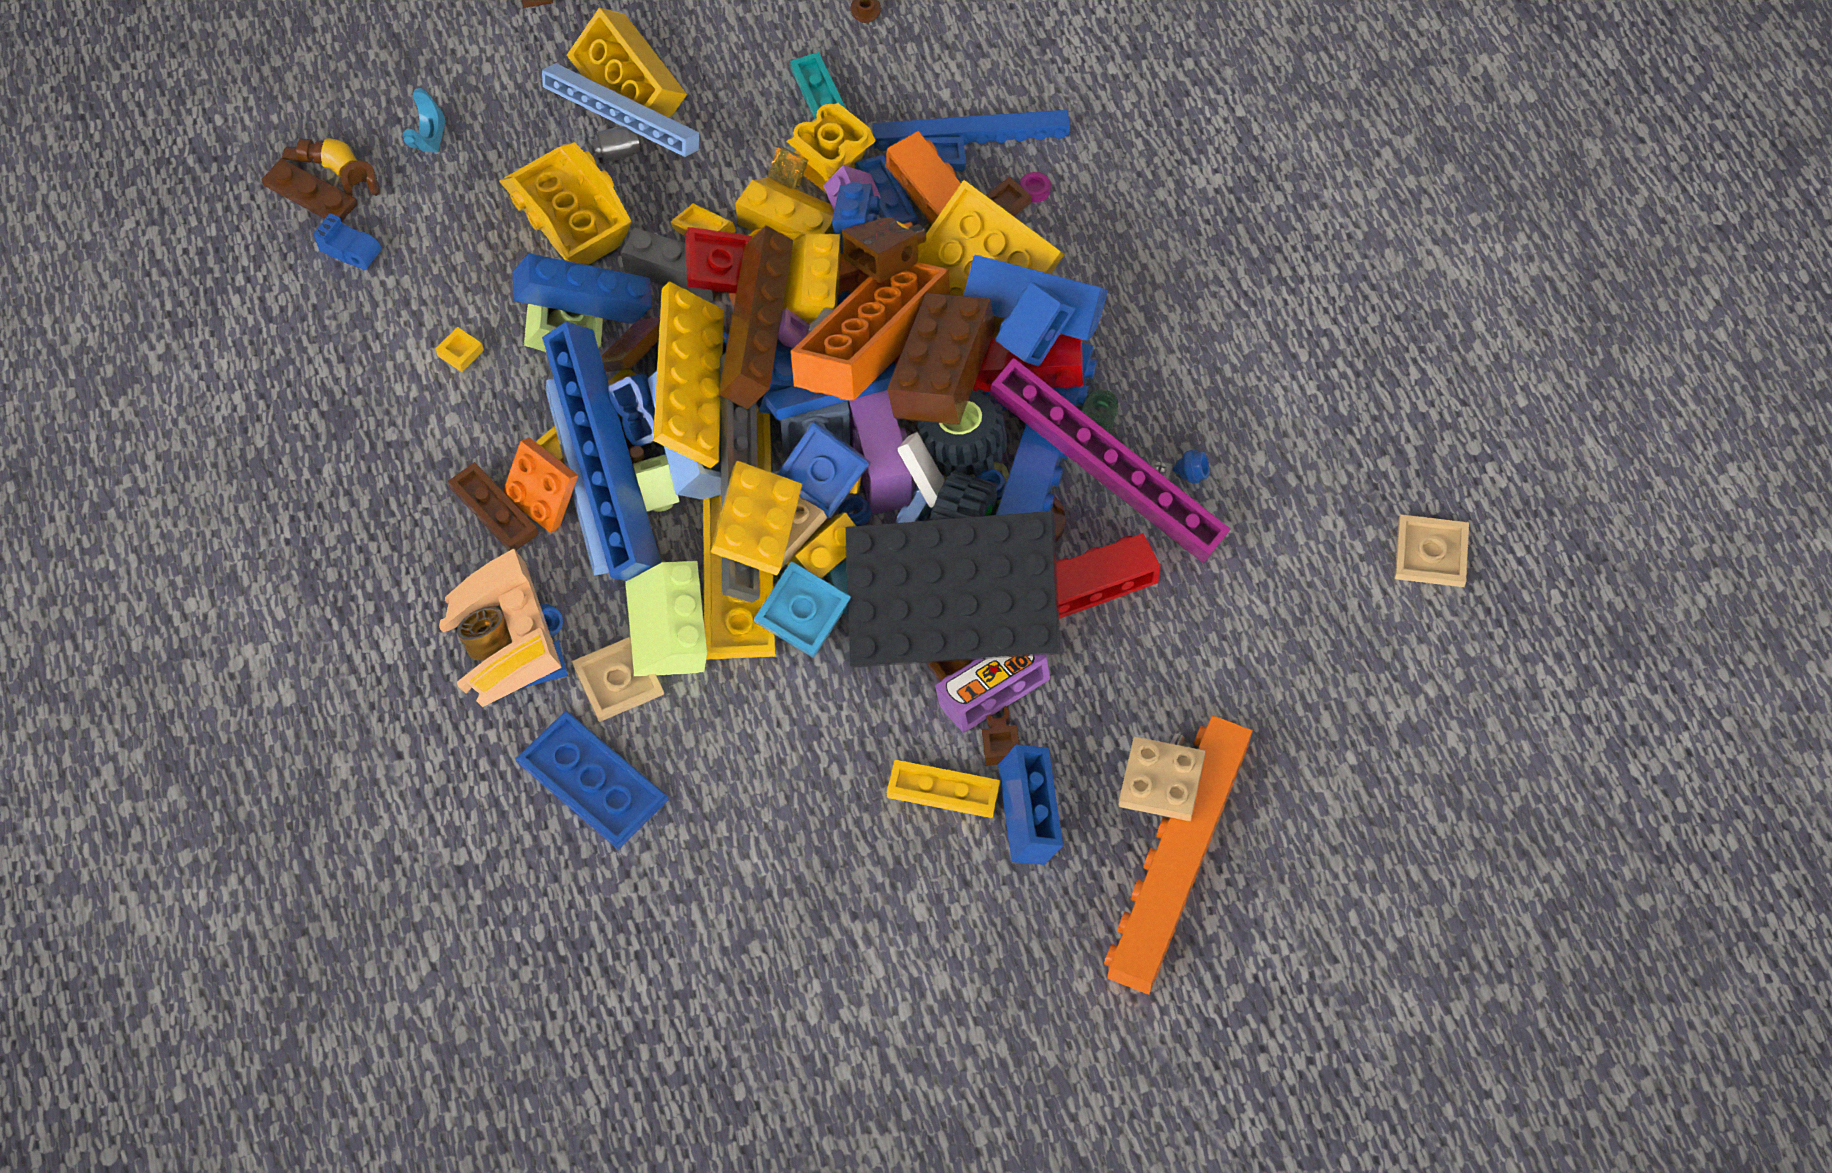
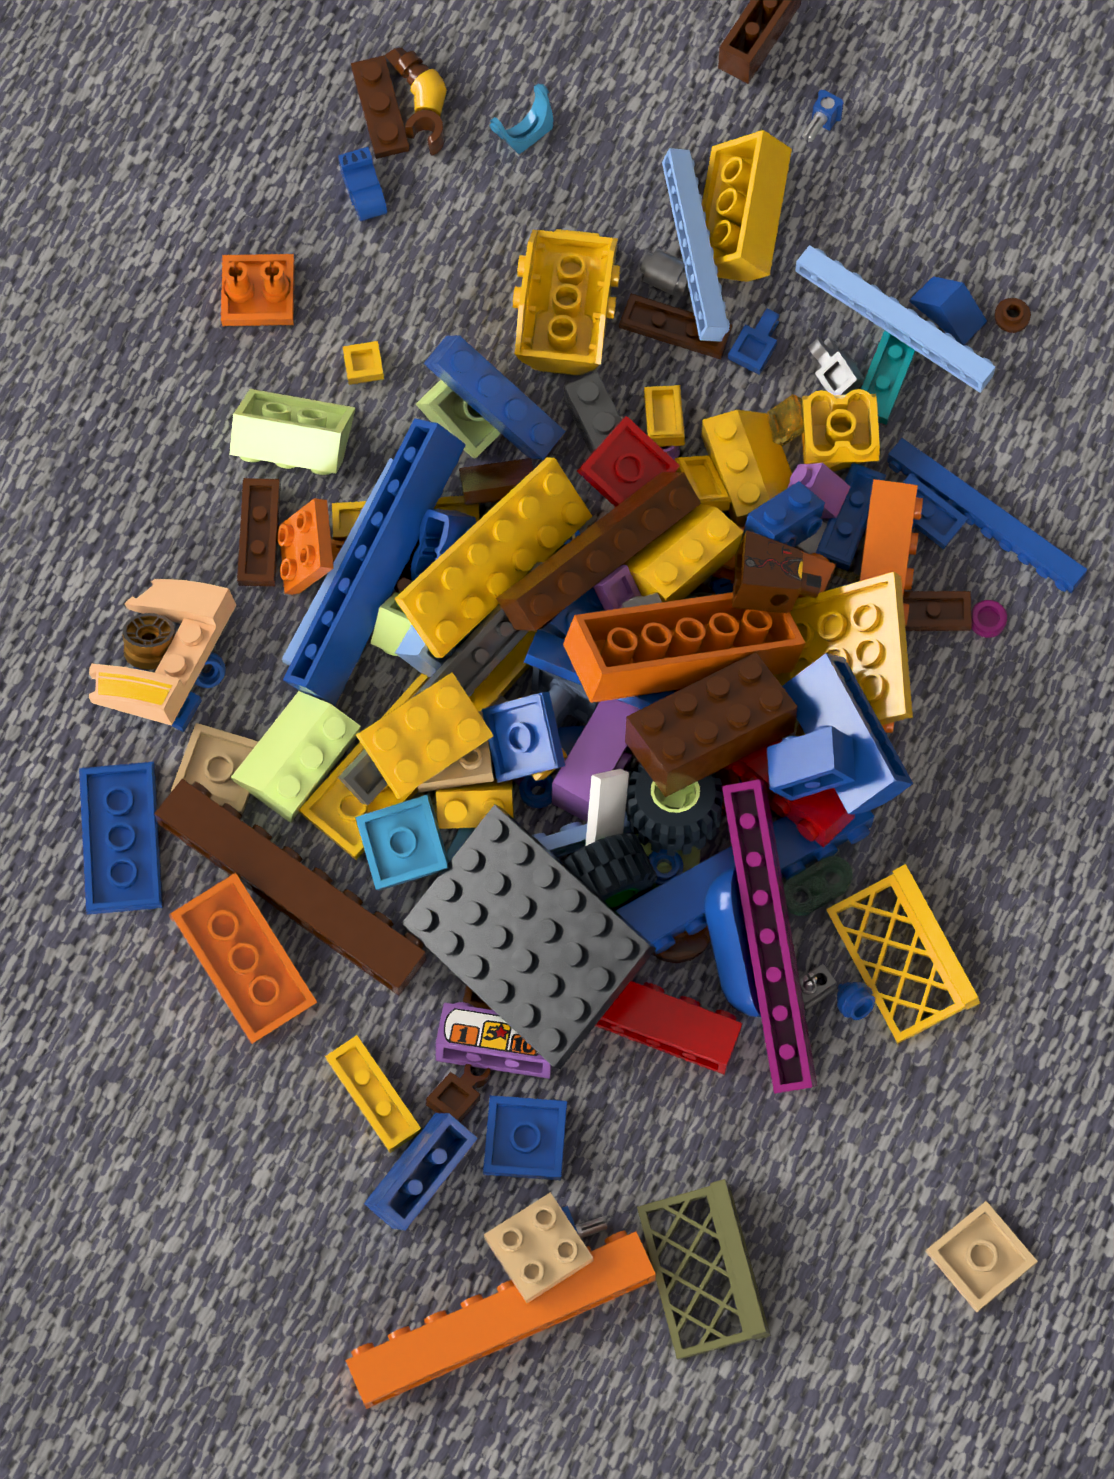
camera: 45 degrees right, 10 degrees up
none -> reddish brown brick [154,779,426,996]
none -> orange plate [169,873,317,1044]
none -> orange plate [221,254,295,326]
none -> yellowish green slope [229,389,355,475]
none -> blue plate [483,1095,567,1181]
none -> reddish brown tile [619,293,733,360]
none -> olive fence [637,1179,771,1360]
none -> blue brick [704,867,761,1017]
none -> blue plate [728,308,780,375]
none -> light blue piece [795,245,995,393]
none -> plate [808,337,865,395]
none -> yellow fence [826,864,980,1044]
none -> blue slope [909,276,987,346]

